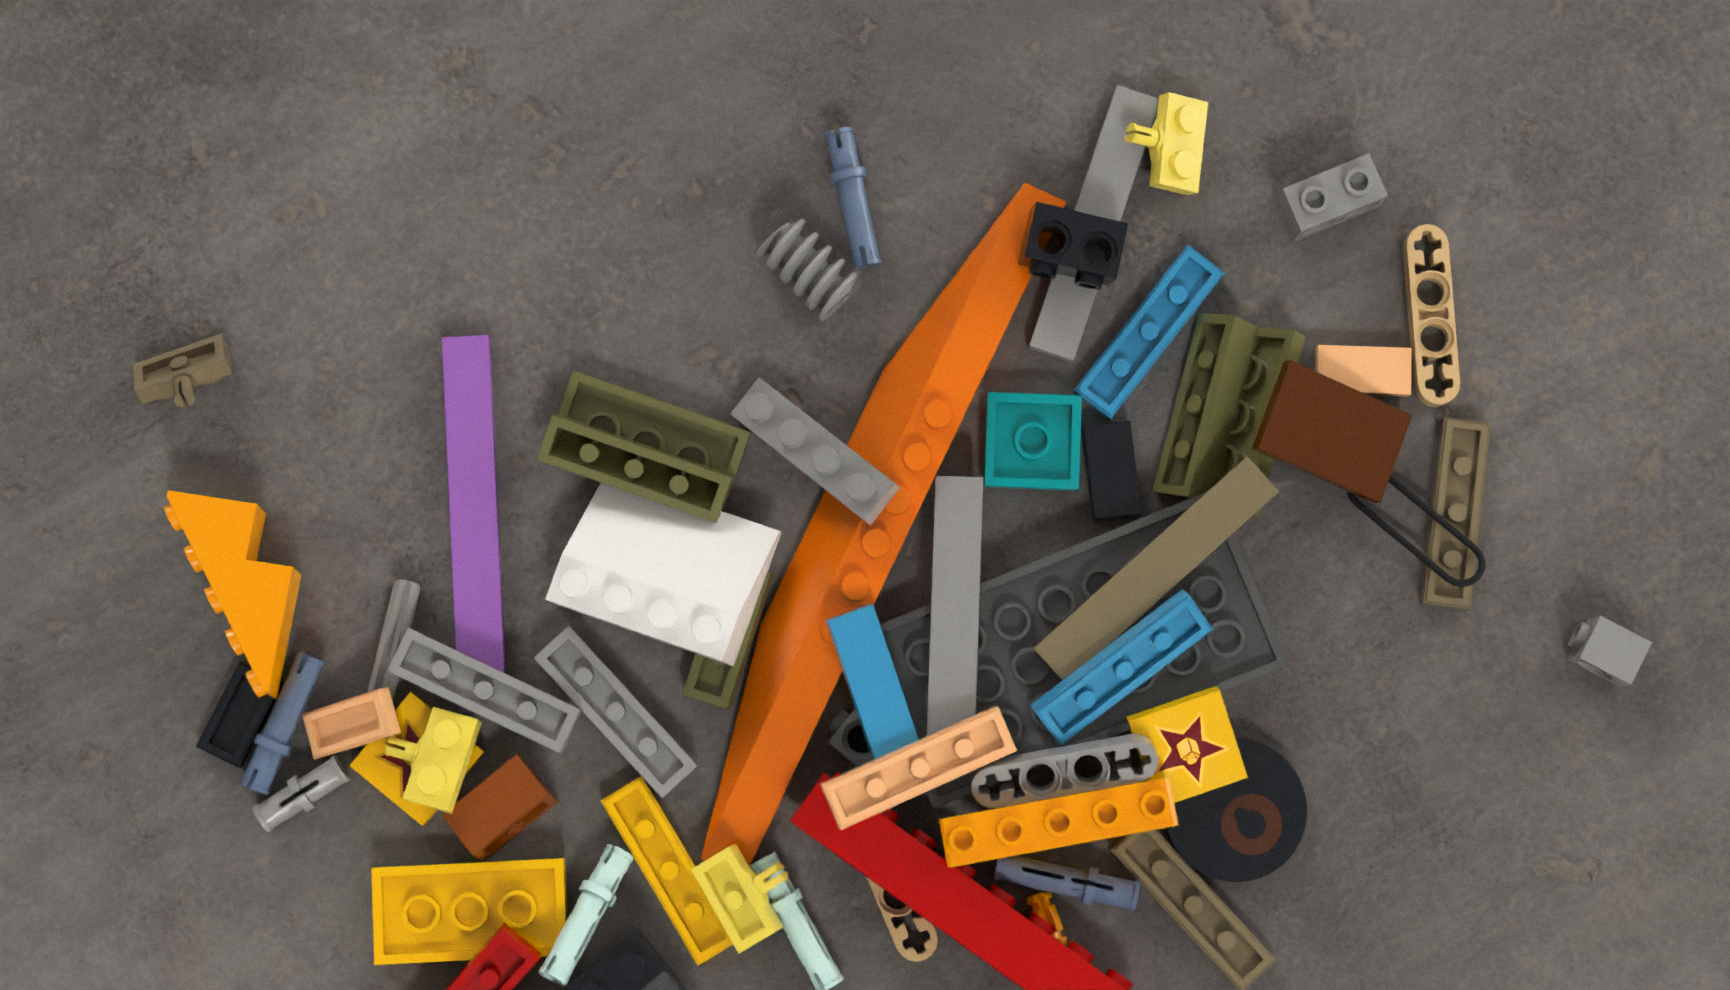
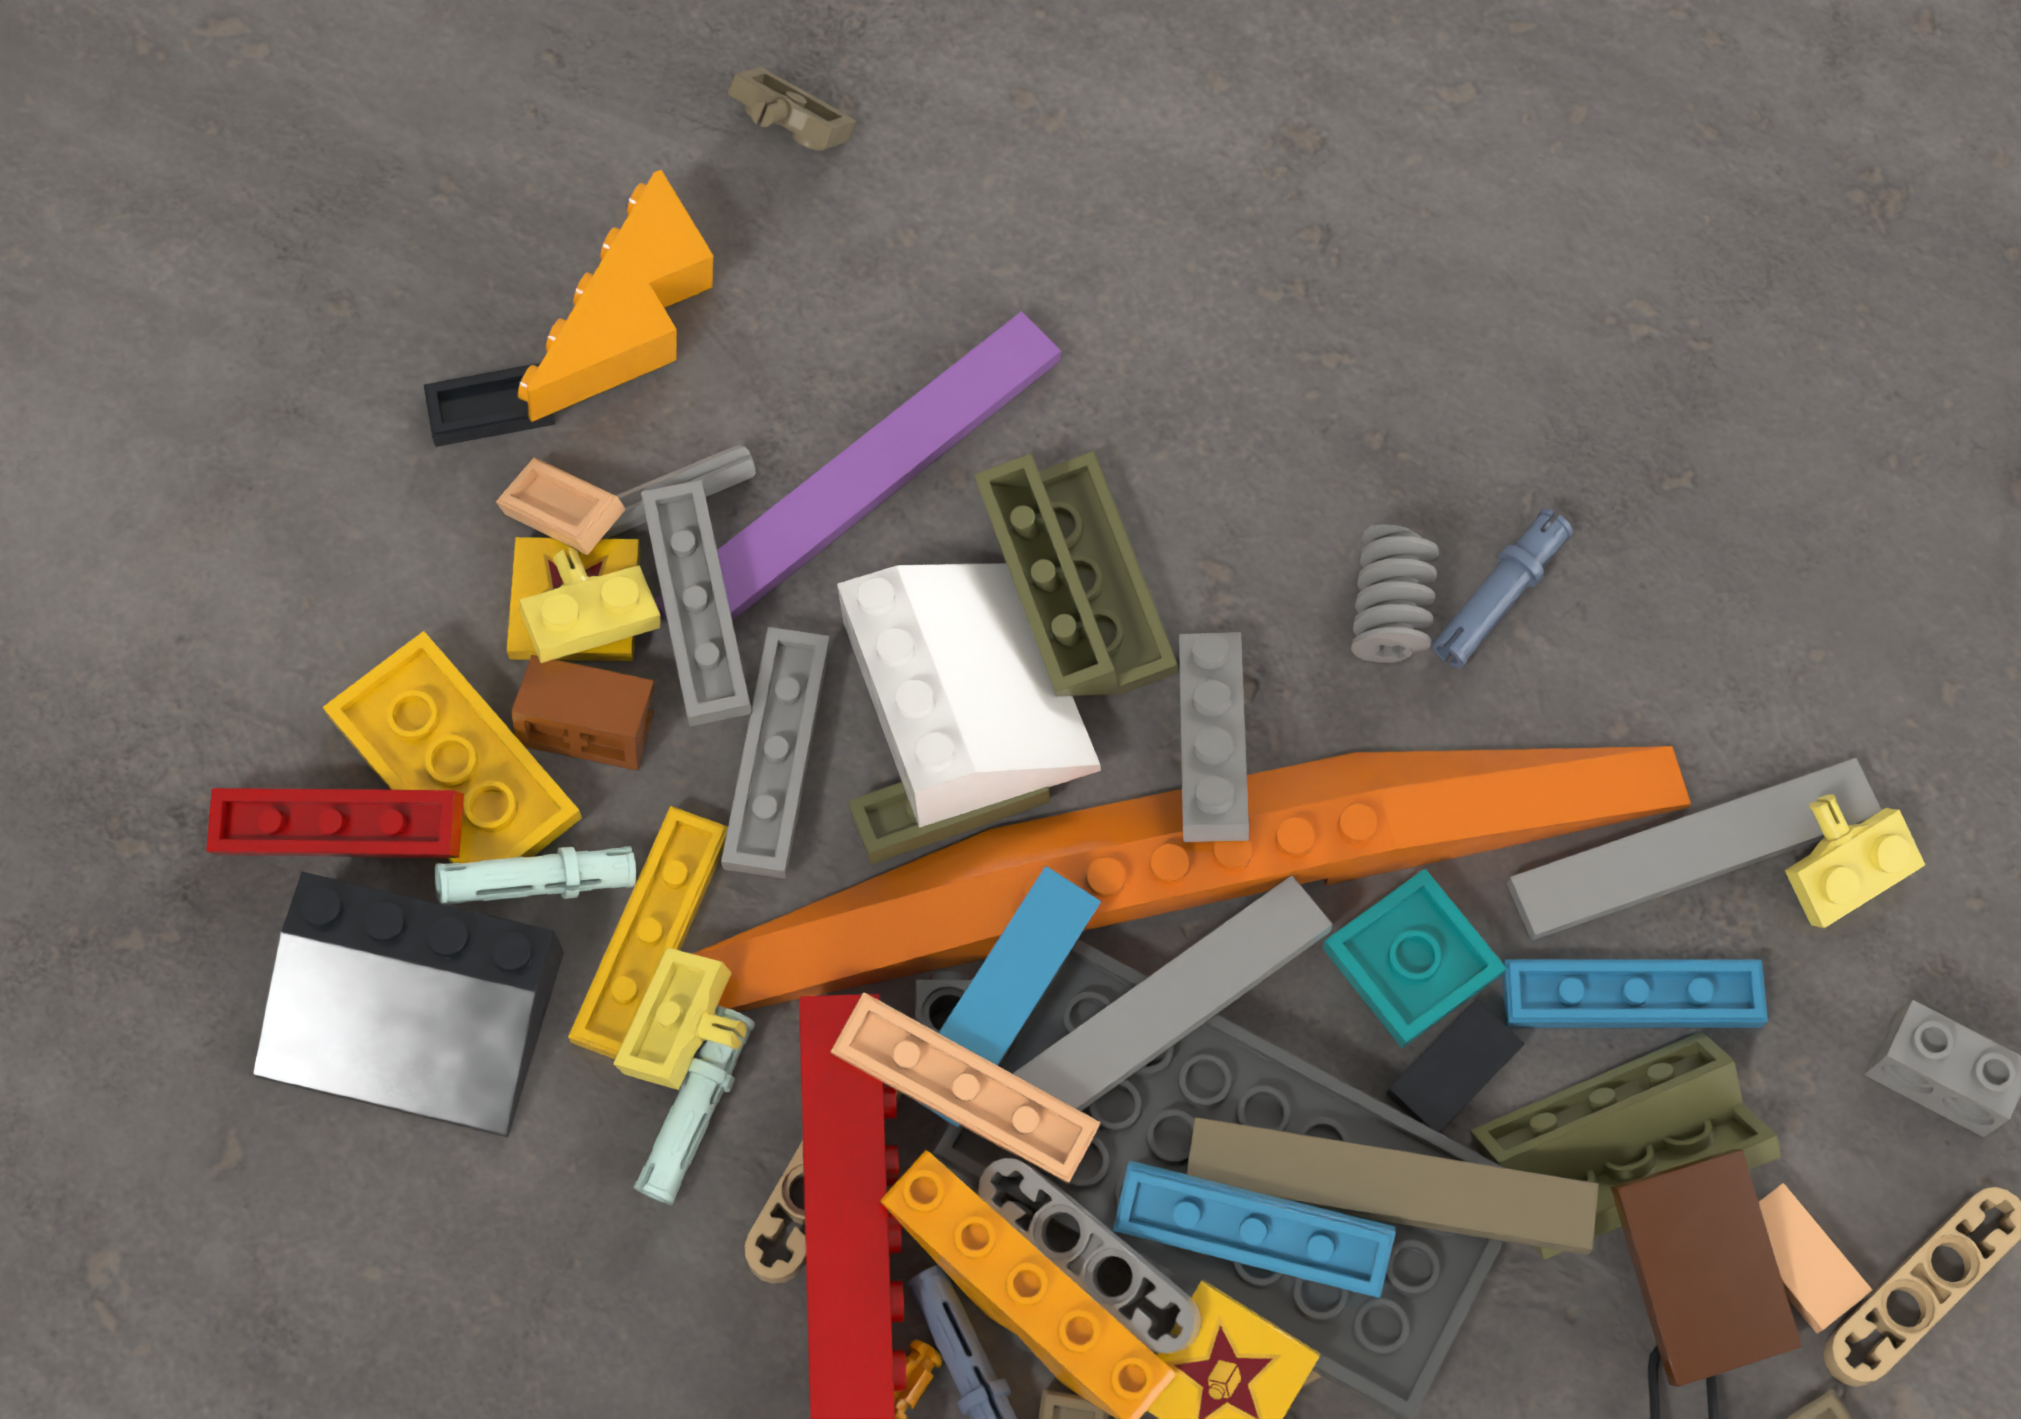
camera: 50 degrees right, 15 degrees down
sand blue pin [239,651,325,795] -> none
light grey pin [252,755,351,832] -> none
black brick [1018,202,1129,290] -> none

